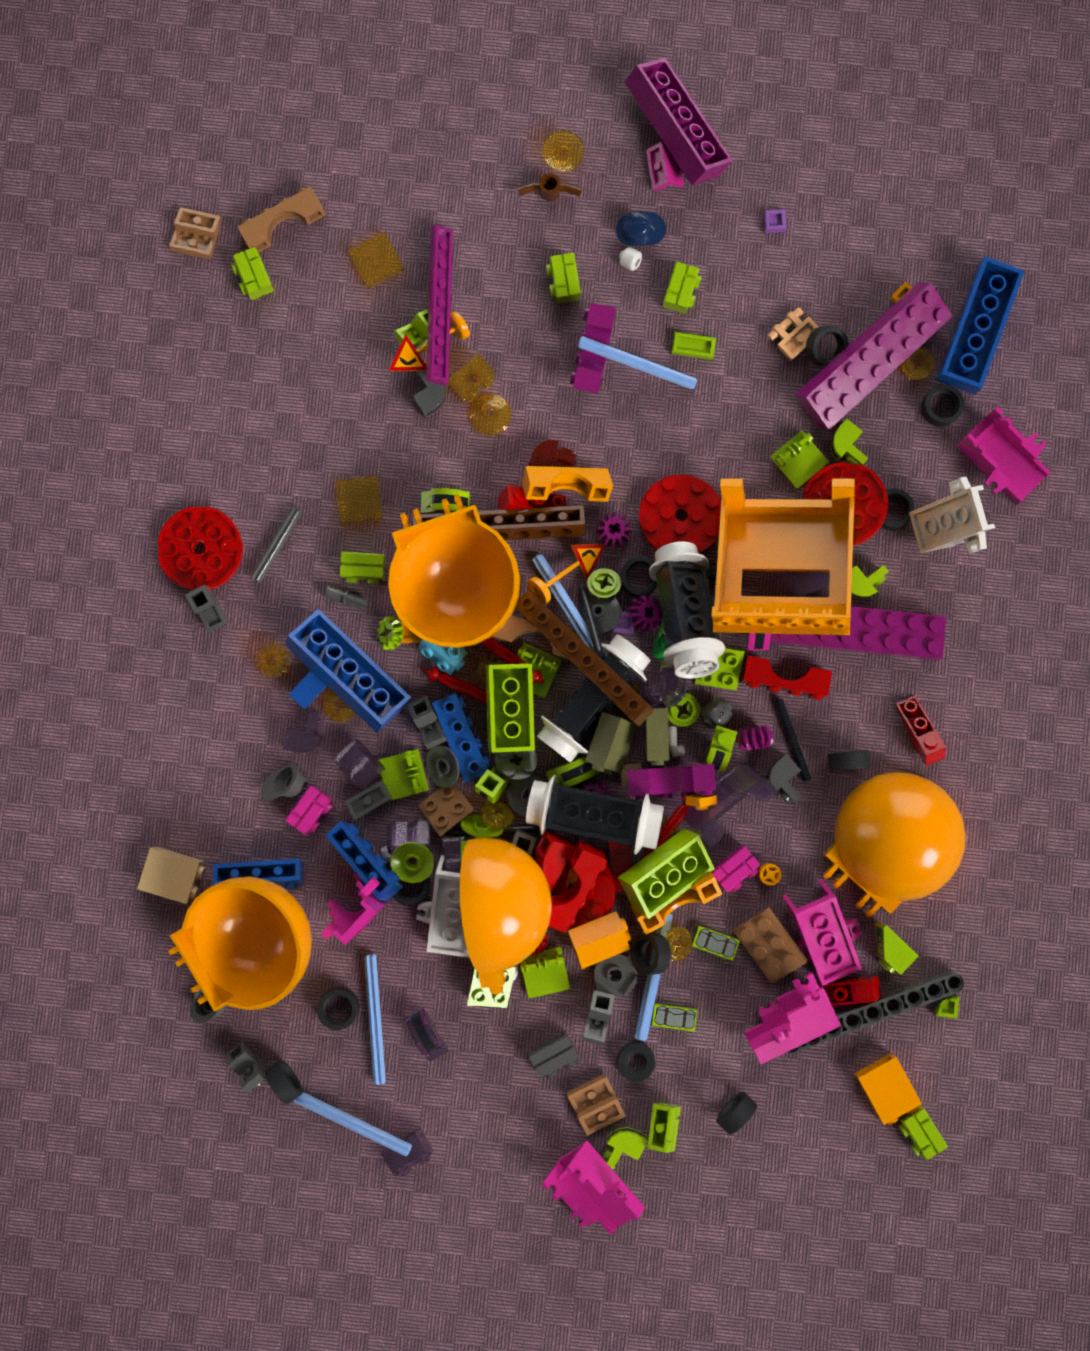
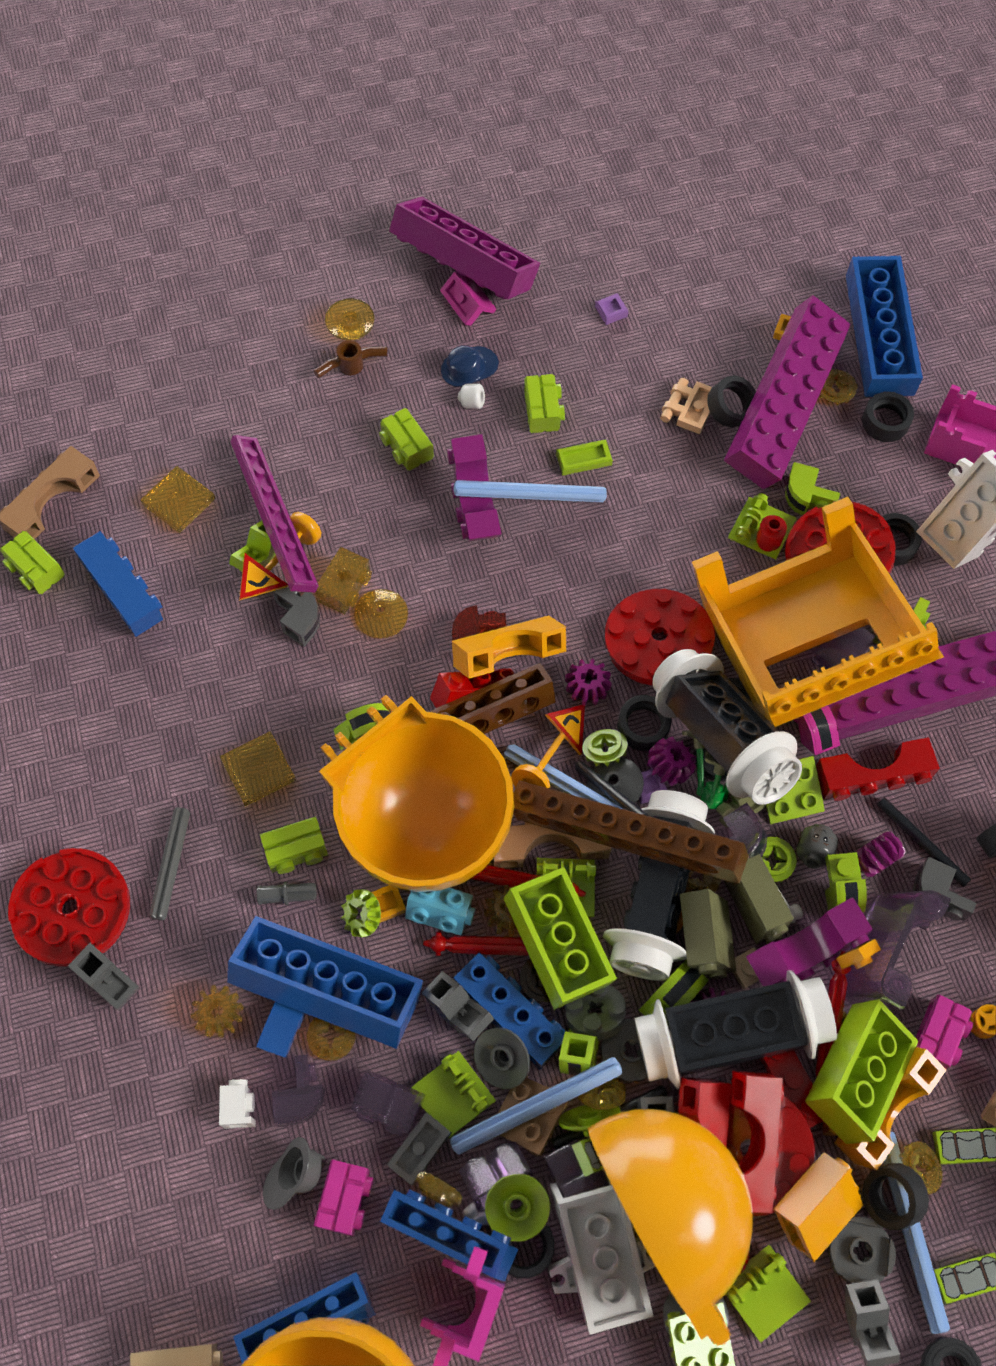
camera: 30 degrees left, 20 degrees down
none -> blue brick [73,531,163,637]
none -> white brick [219,1079,256,1129]
none -> clear yellow gear [415,1172,462,1208]
none -> light blue axle [450,1057,622,1154]
none -> red brick [756,515,787,552]

